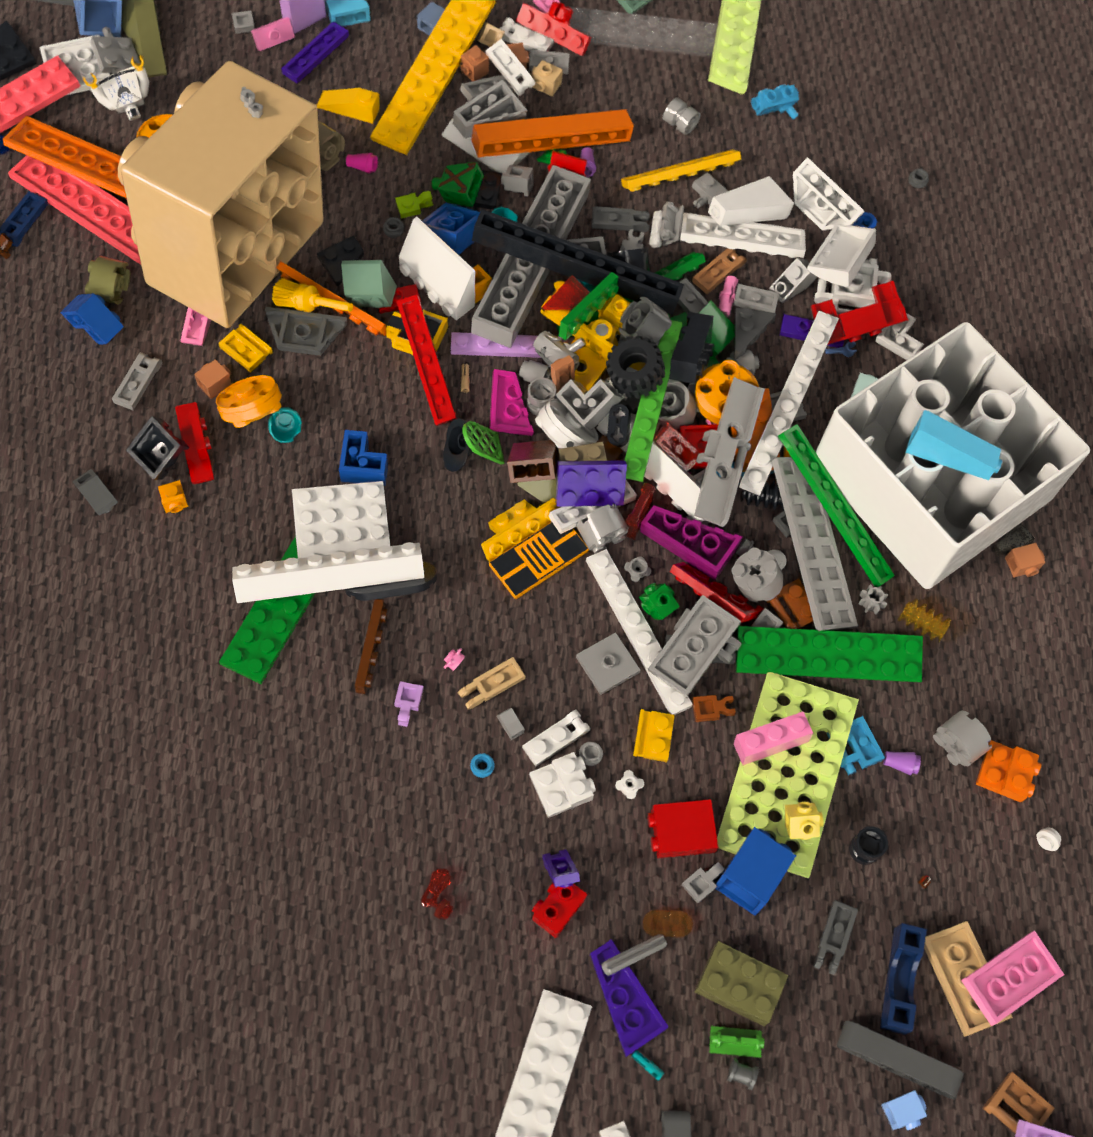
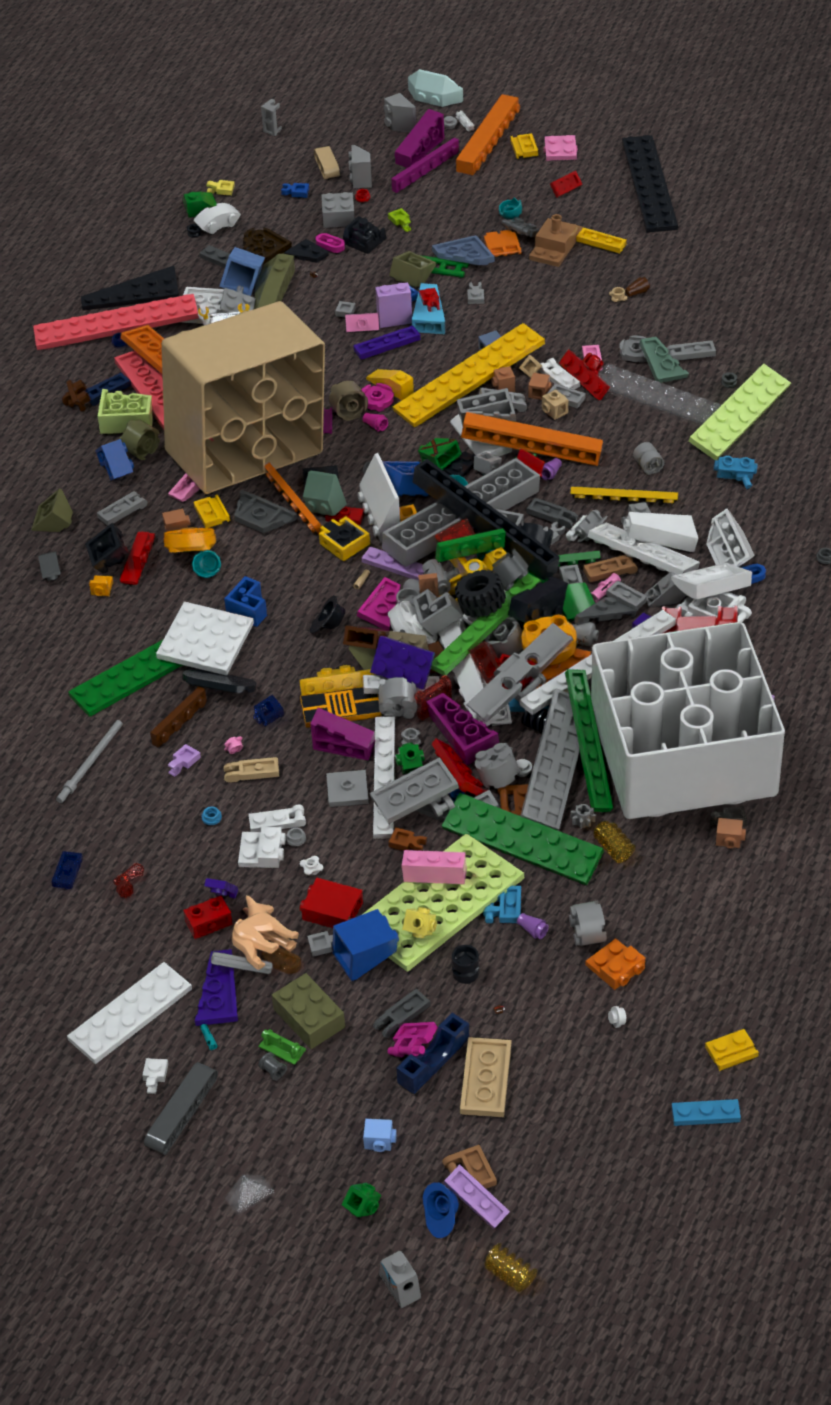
camera: 35 degrees right, 20 degrees down
white brick [232,542,424,603] -> none
light grey piece [240,87,263,118] -> none
yellow piece [272,278,353,312] -> none
lime plate [395,191,433,218] -> none
red plate [396,294,457,426] -> none
bright green window [462,421,505,464] -> none
white plate [486,39,536,96] -> none
light grey piece [497,708,524,740] -> none
black beam [607,404,631,448] -> none
yellow plate [633,709,675,762] -> none
dark grey beam [837,1021,964,1099] -> none
medium azure slope [905,410,1002,480] -> none
bright pink plate [961,931,1064,1026] -> none
none -> olive slope [31,488,73,532]
none -> clear blue plate [51,851,83,889]
none -> light grey bar [56,720,123,803]
none -> yellowish green wedge [98,389,153,434]
none -> light nougat animal [232,896,299,970]
none -> clear blue brick [253,694,284,726]
none -> magenta wedge [310,708,375,761]
none -> dark pink plate [362,383,394,412]
none -> dark pink plate [388,1022,438,1057]

